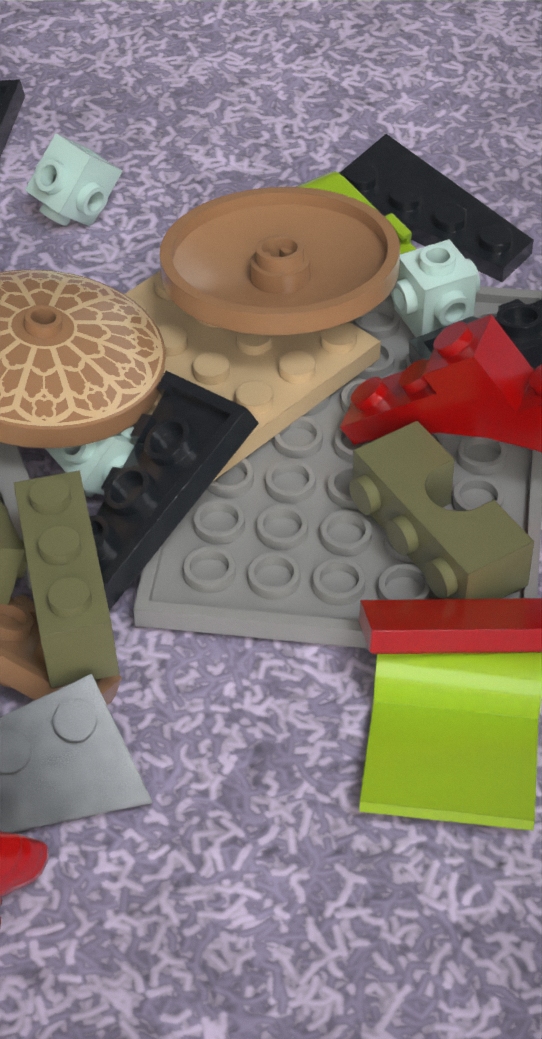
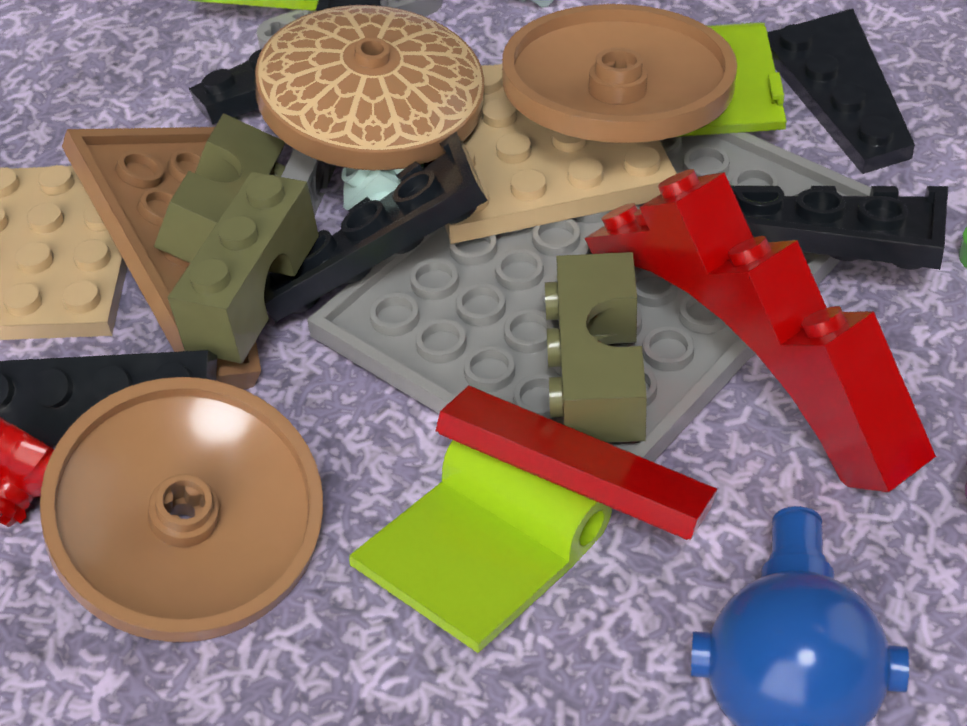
camera: 35 degrees right, 0 degrees up
light aqua brick [391,239,480,338] -> none
none -> medium nougat dish [40,377,323,642]

